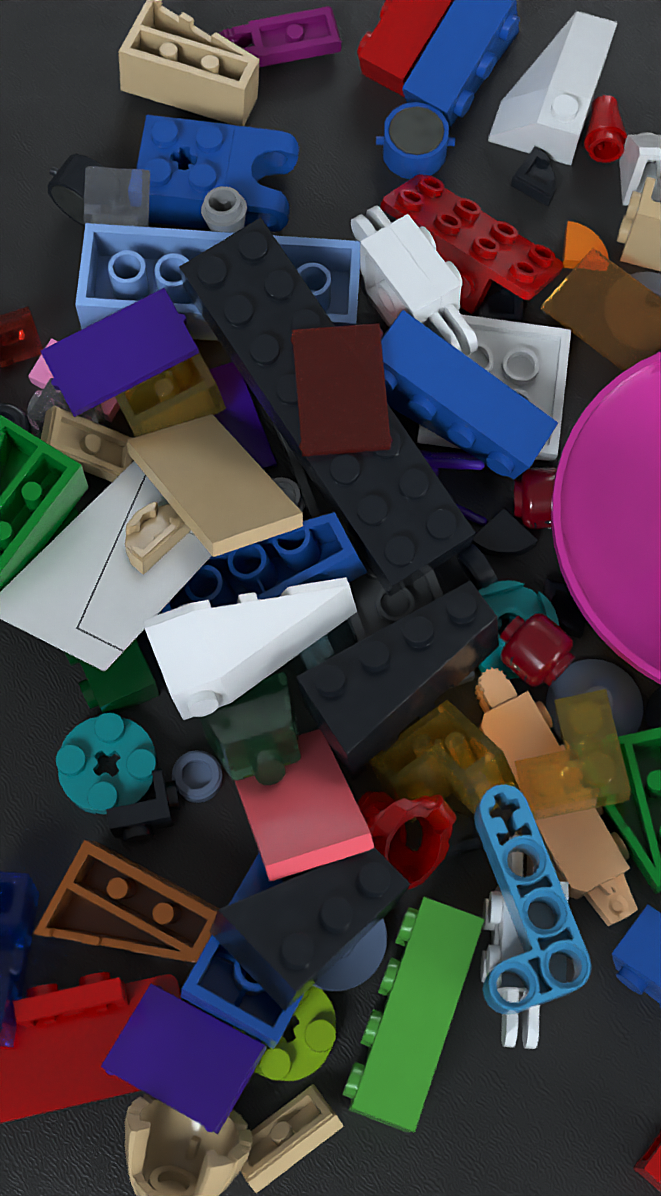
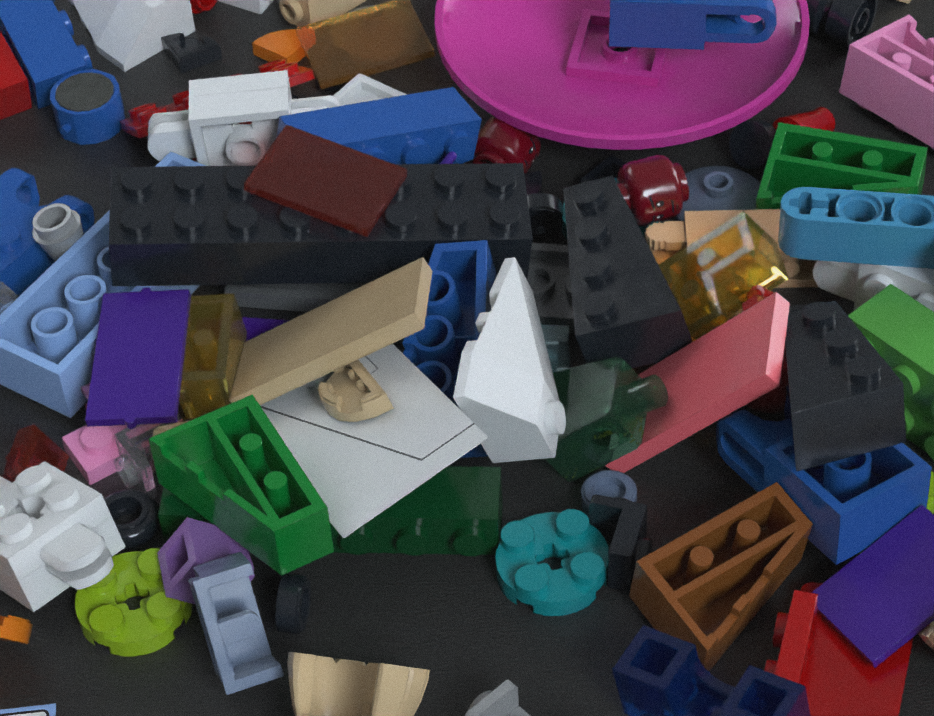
camera: 55 degrees left, 25 degrees down
clear yellow brick [515,689,631,820] -> none

